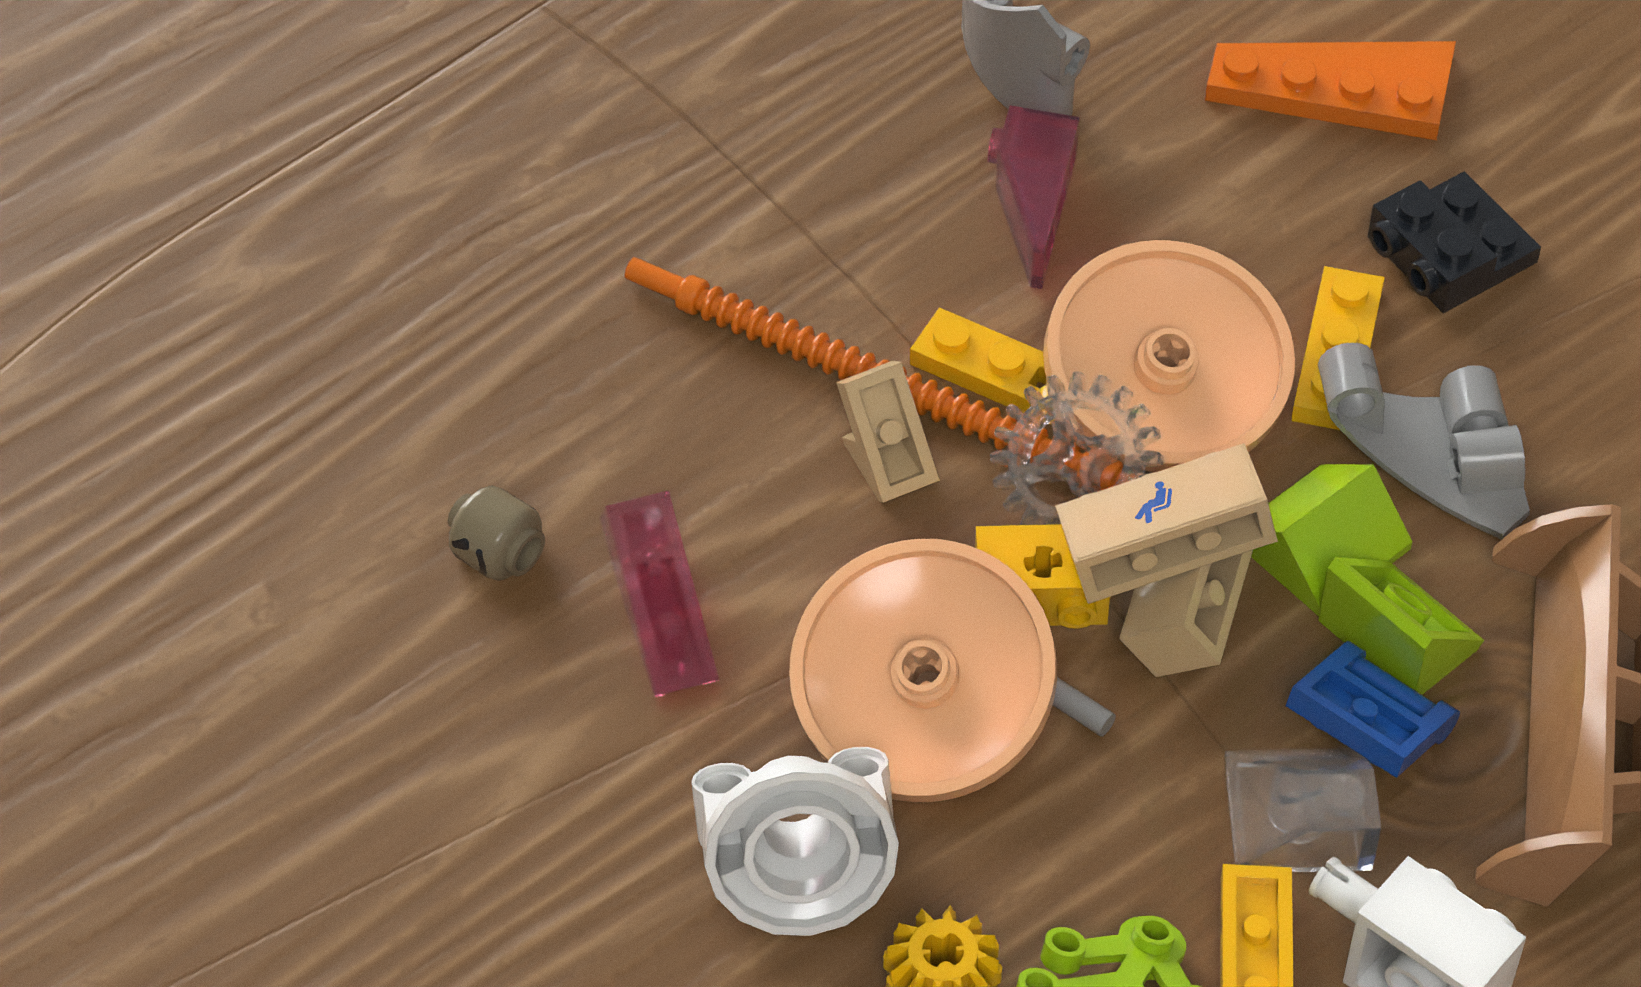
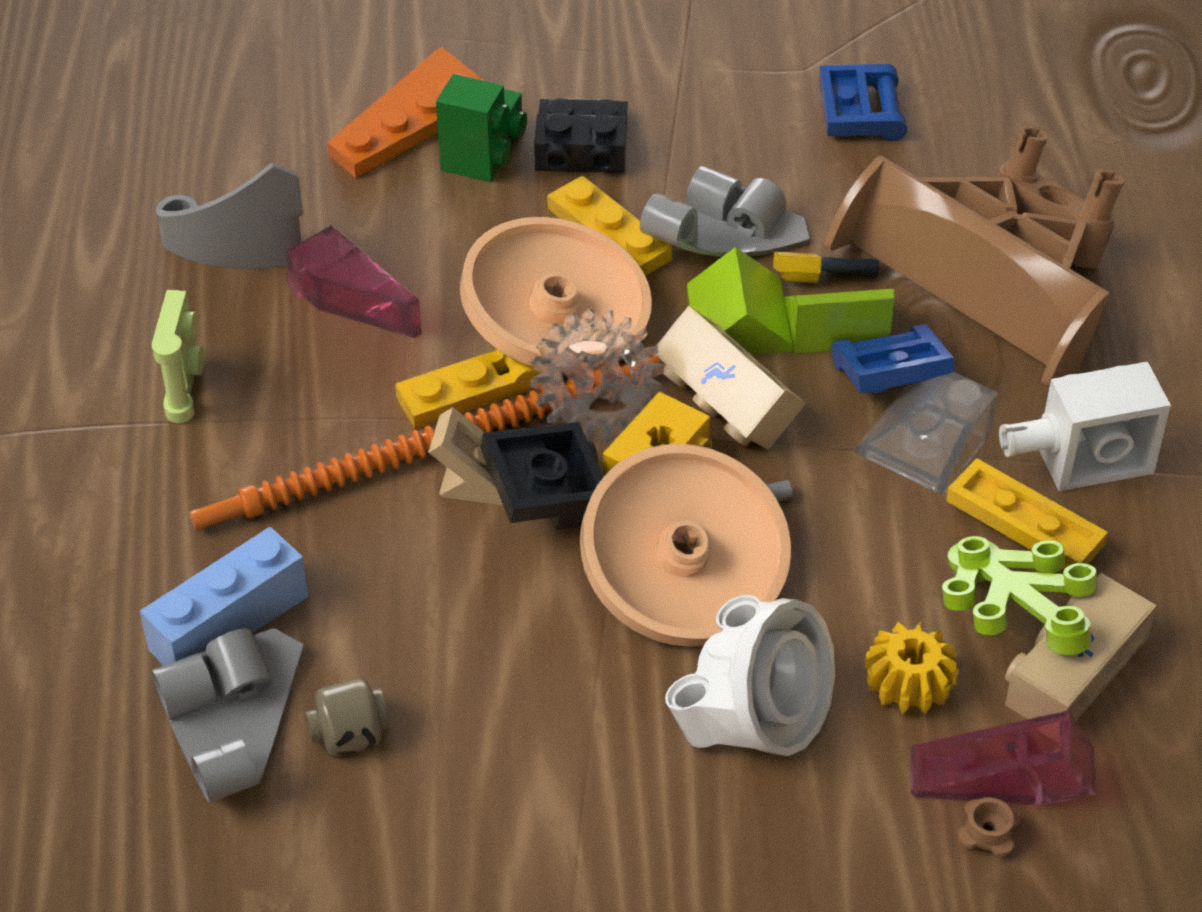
camera: 55 degrees left, 5 degrees down
clear pink slope [600,490,719,697] -> none
tan brick [1055,443,1278,604] -> none
none -> light blue brick [139,527,309,666]
none -> light grey panel [151,628,304,803]
none -> yellowish green plate [152,290,204,423]
none -> green brick [436,74,527,183]
none -> black plate [480,422,603,530]
none -> piece [773,251,879,284]

